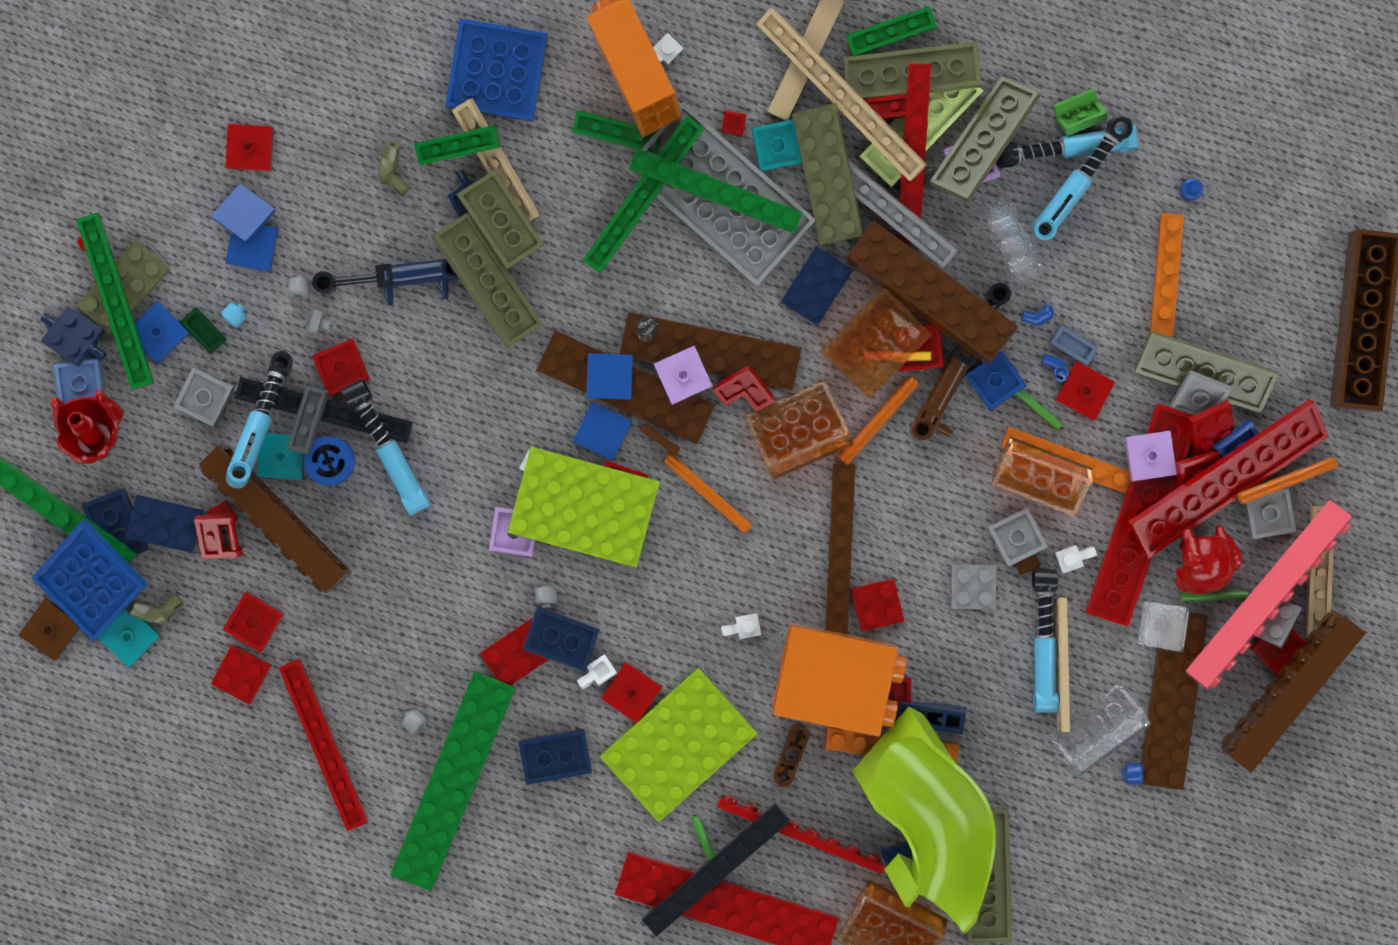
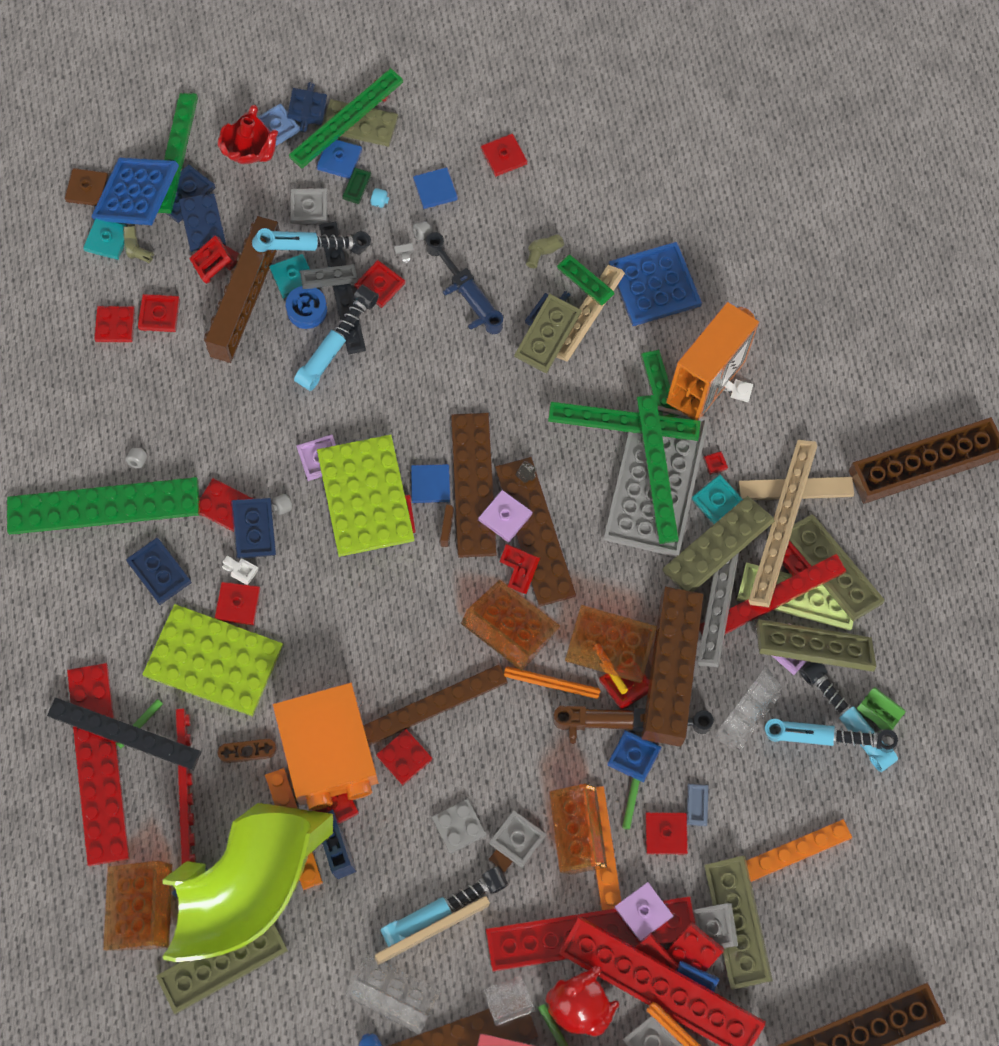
camera: 60 degrees right, 20 degrees down
tile [211,184,276,244] -> none
red plate [278,658,369,831] -> none
olive plate [431,212,543,349] -> none
blue tile [586,353,633,400] -> none
orange axle [664,454,752,533] -> none
white plate [721,613,761,639] -> none
dark blue plate [780,246,853,326] -> none
green plate [845,6,937,56] -> none
blue arm [1021,305,1054,326] -> none
blue arm [1041,353,1069,382] -> none
white plate [1055,545,1097,573] -> none
blue piece [1179,178,1203,201] -> none

